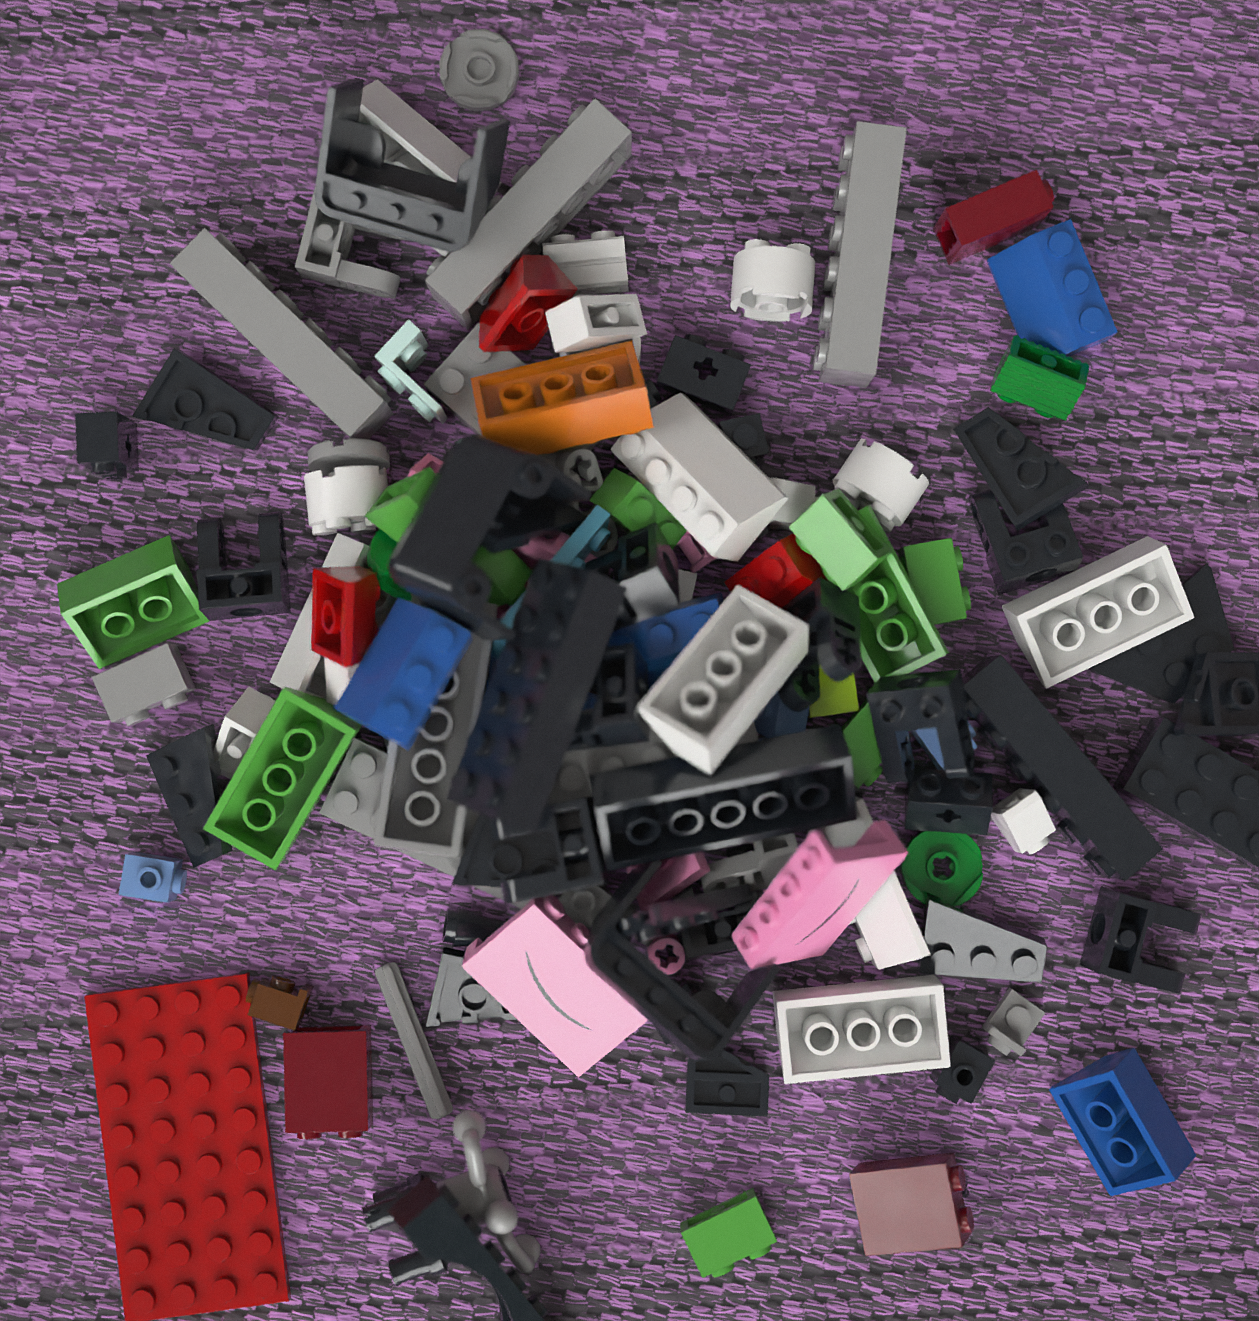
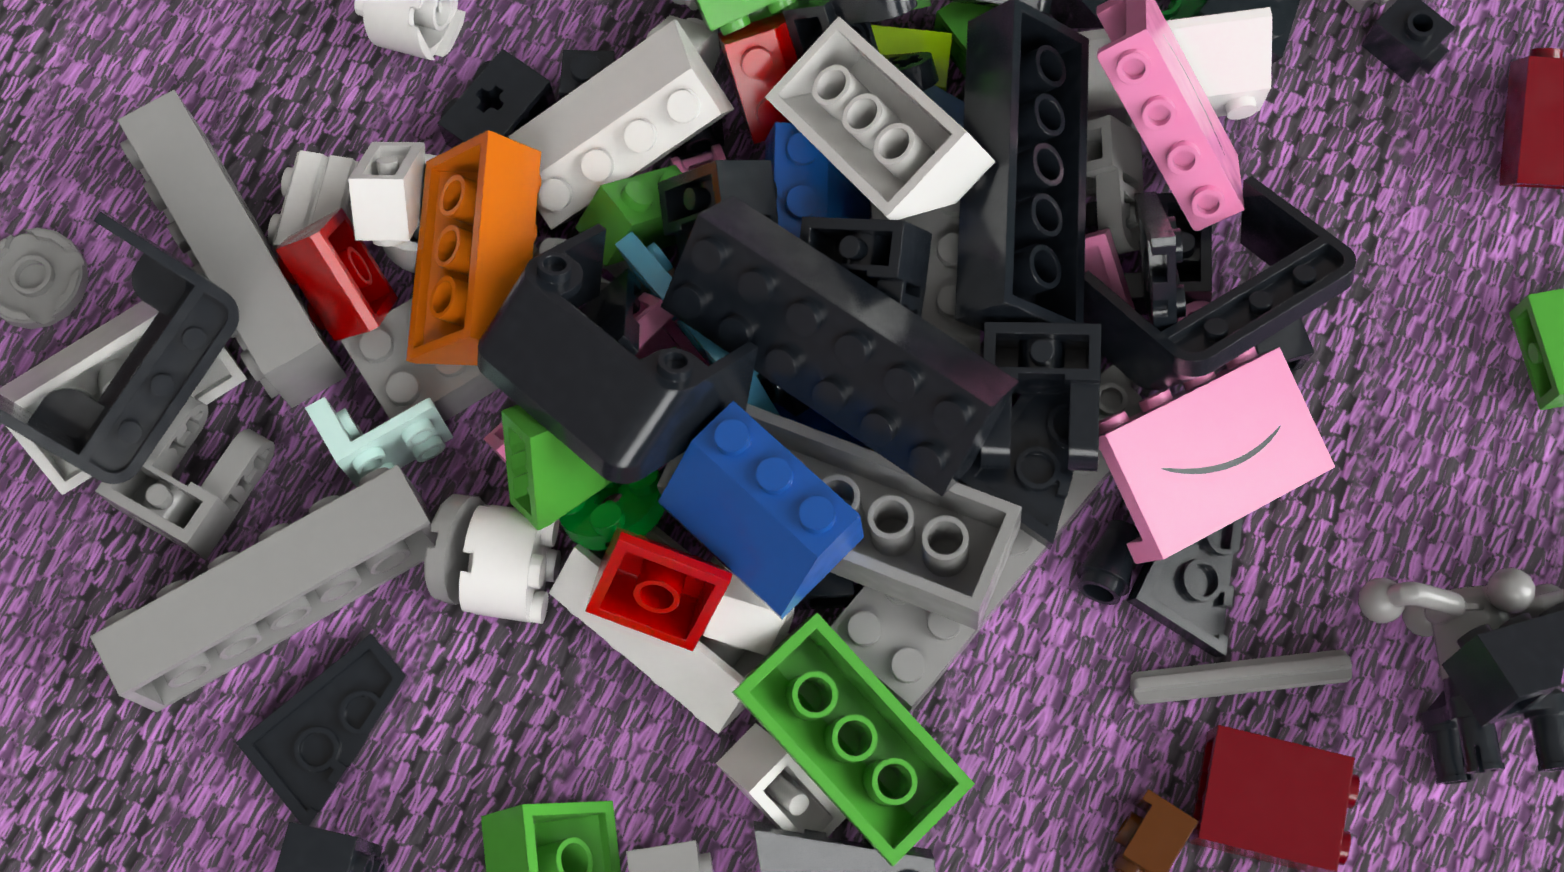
camera: 70 degrees left, 15 degrees down
black brick [197,511,291,621] -> none
black wing [685,1049,769,1117] -> none
white slope [773,975,951,1084] -> none

